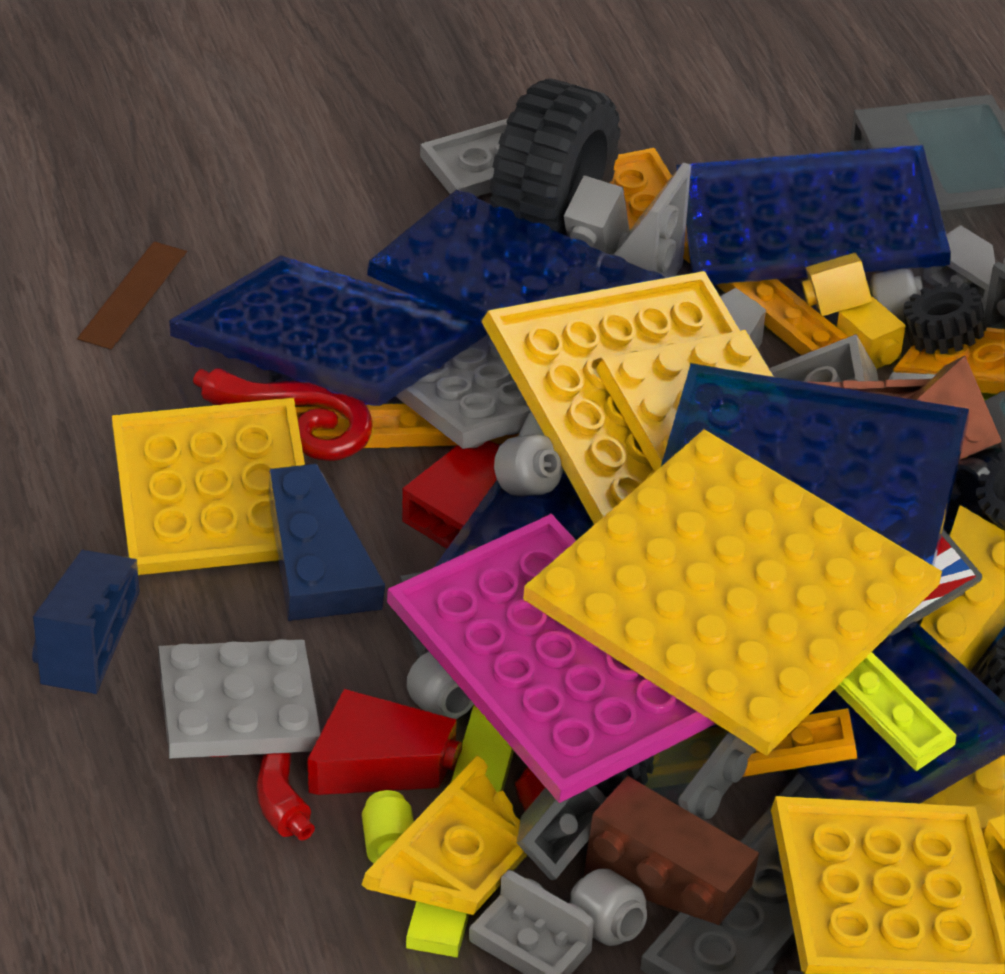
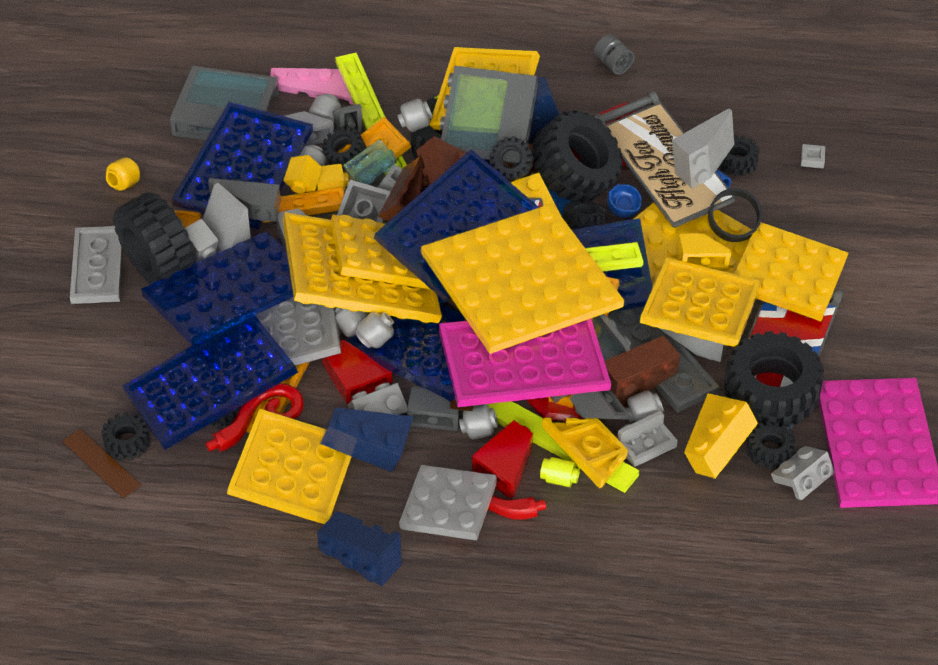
camera: 65 degrees left, 5 degrees up
none -> black tyre [101,412,150,461]
none -> yellow head [106,157,140,191]
none -> dark grey slope [208,178,281,222]
none -> clear light blue bracket [343,139,397,185]
none -> light grey bracket [348,382,408,415]

